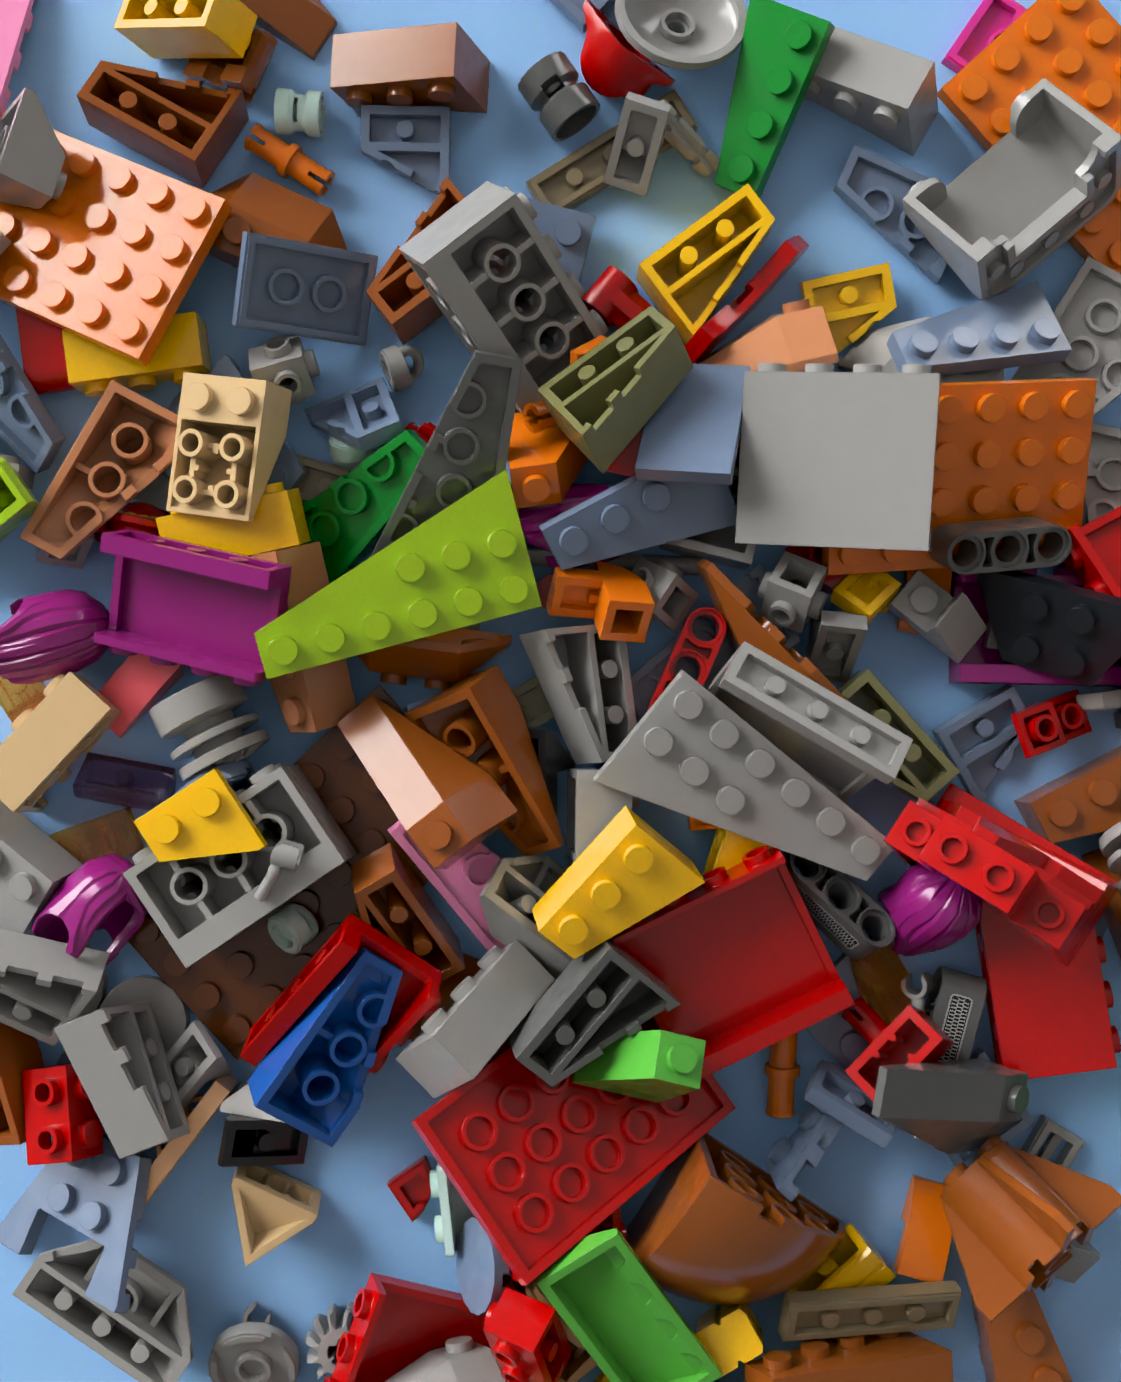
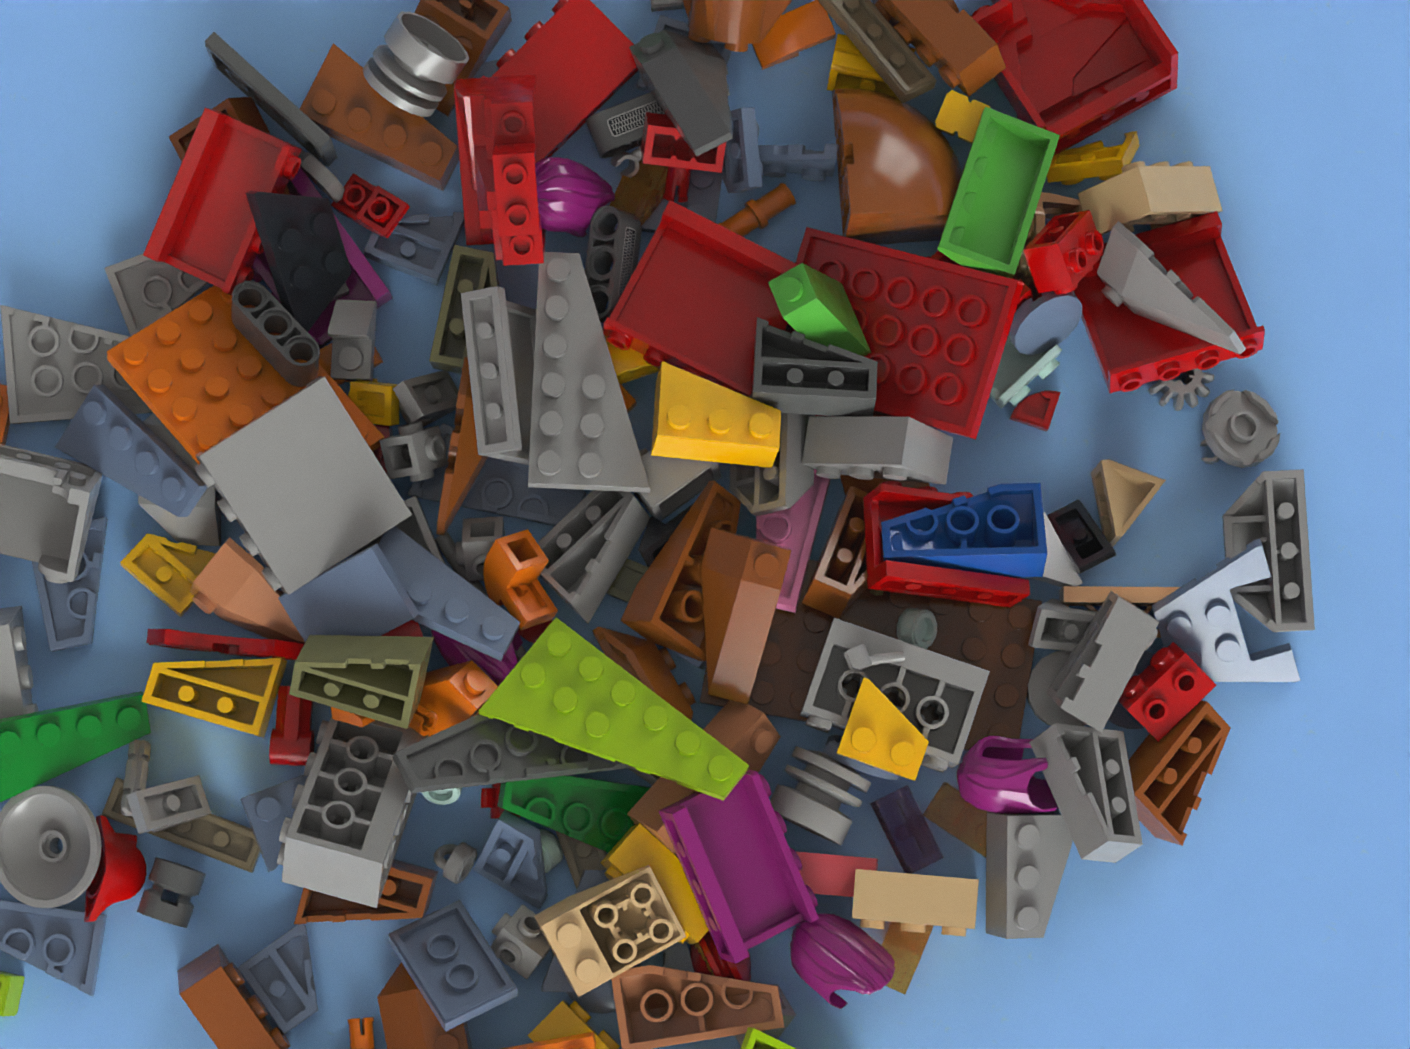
camera: 130 degrees left, 5 degrees down
red beam [647,607,727,711] -> none

